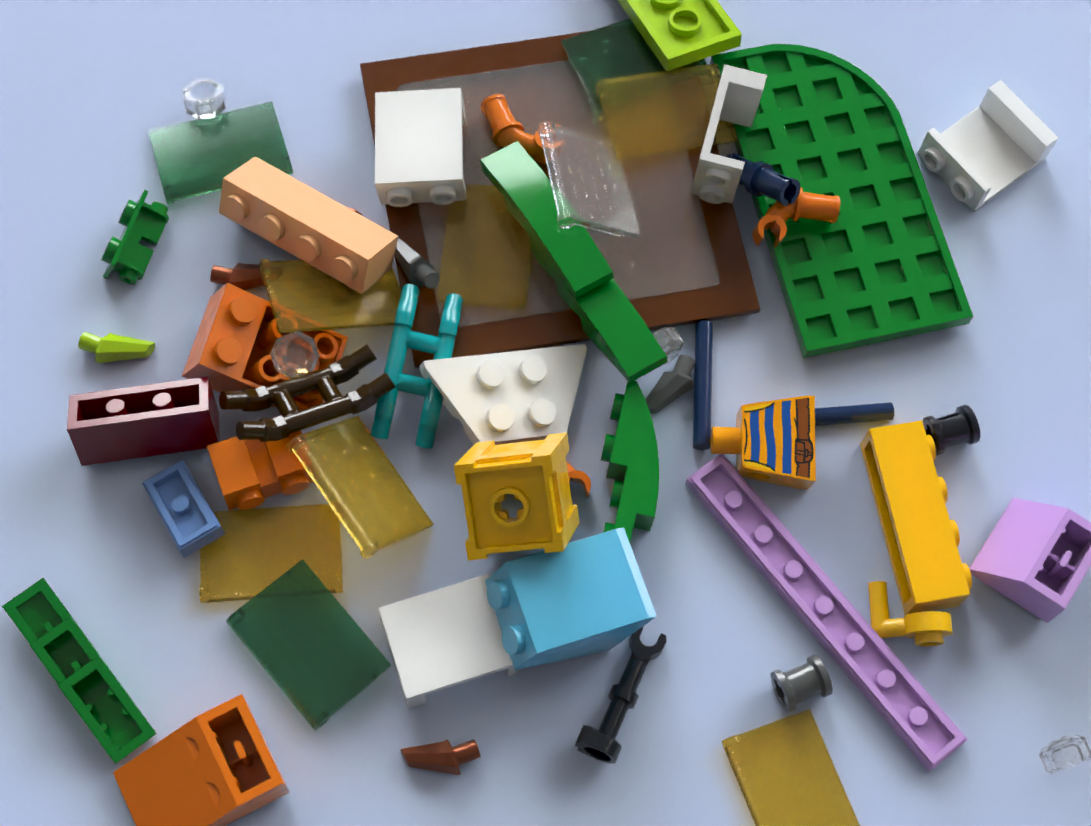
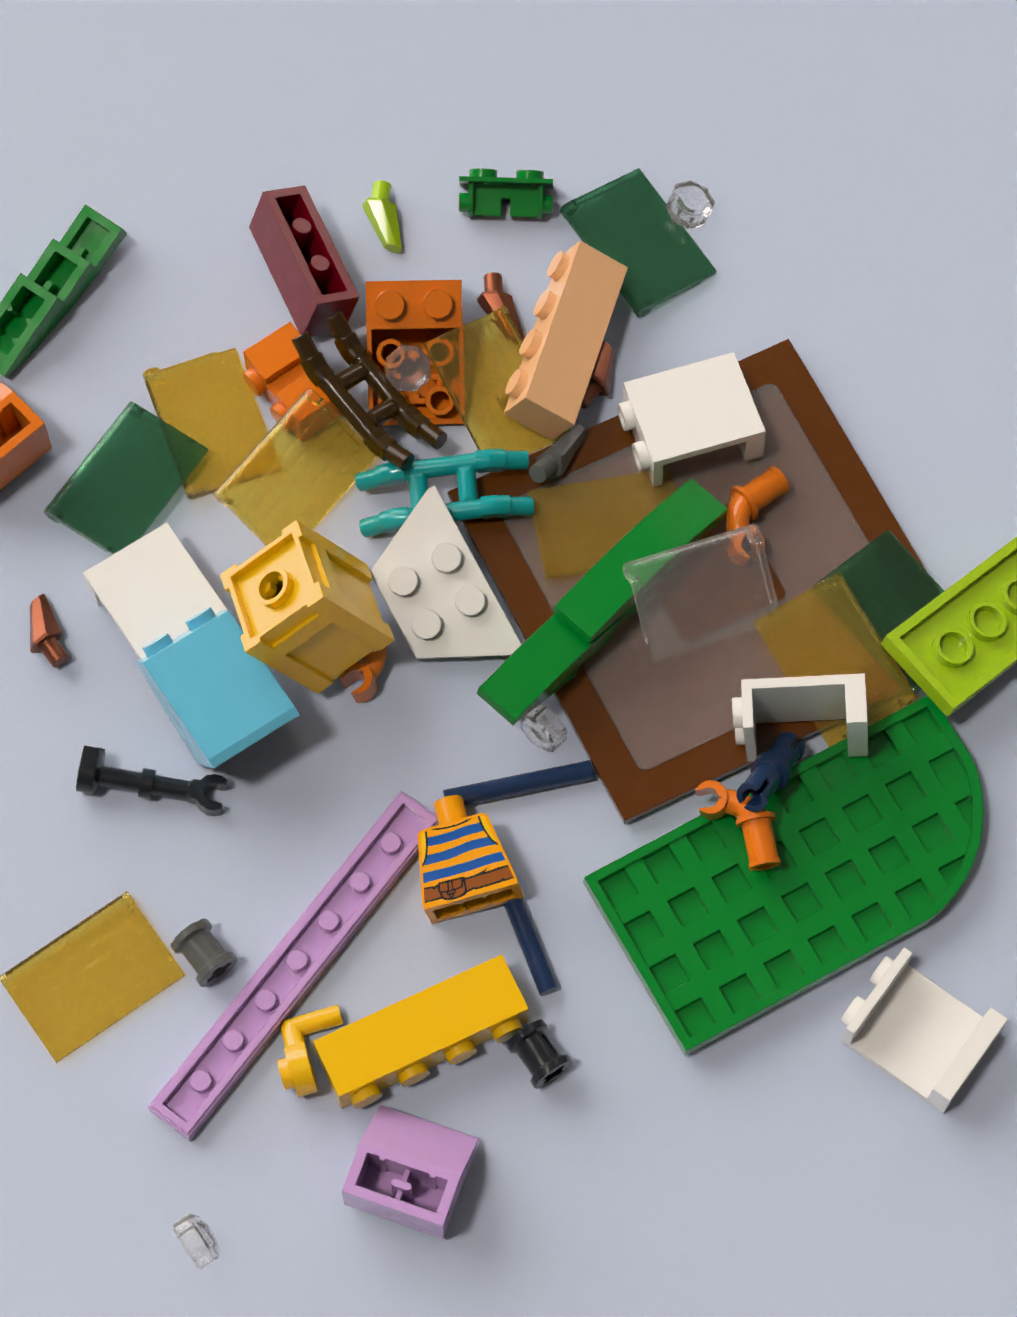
camera: 80 degrees right, 0 degrees up
medium blue plate [142,459,225,558] -> none
green slope [601,381,659,543] -> none
dark grey bar [645,355,695,414] -> none

